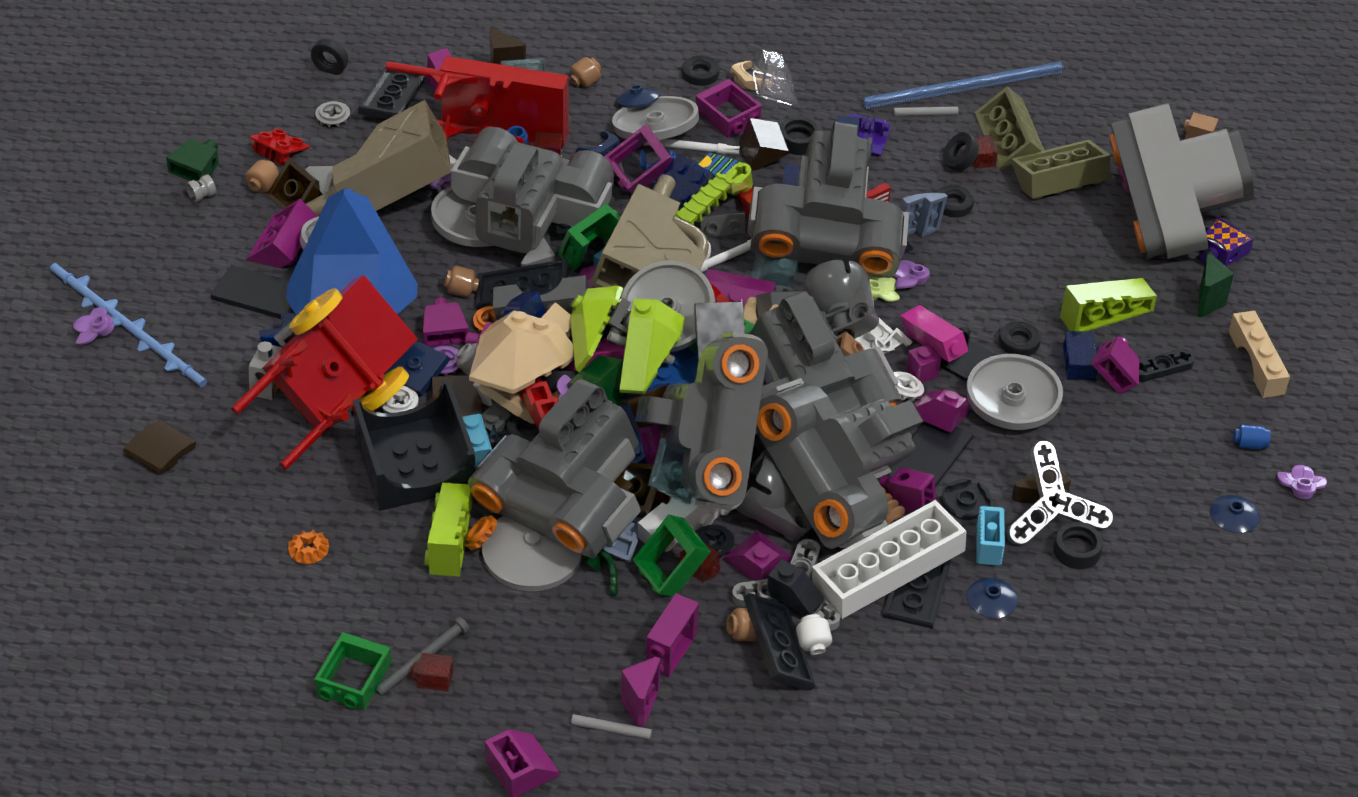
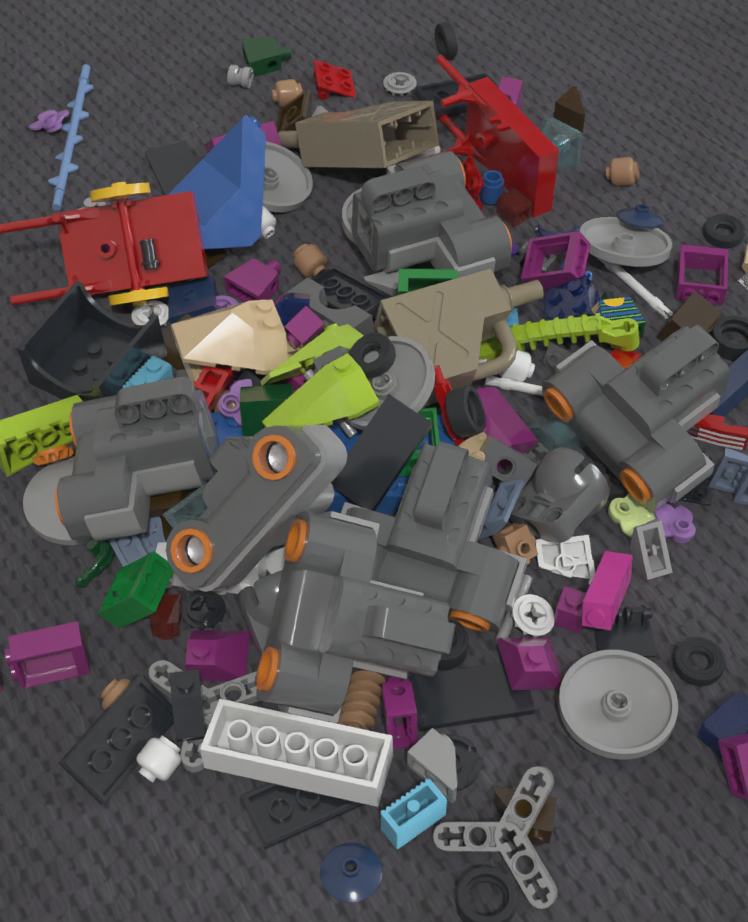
camera: 50 degrees right, 5 degrees up
none -> black pin [139,239,160,270]
none -> magenta brick [285,306,325,349]
none -> black tyre [349,333,396,378]
none -> light grey slope [407,728,457,804]
none -> black tyre [445,385,486,438]
none -> light grey slope [630,520,672,580]

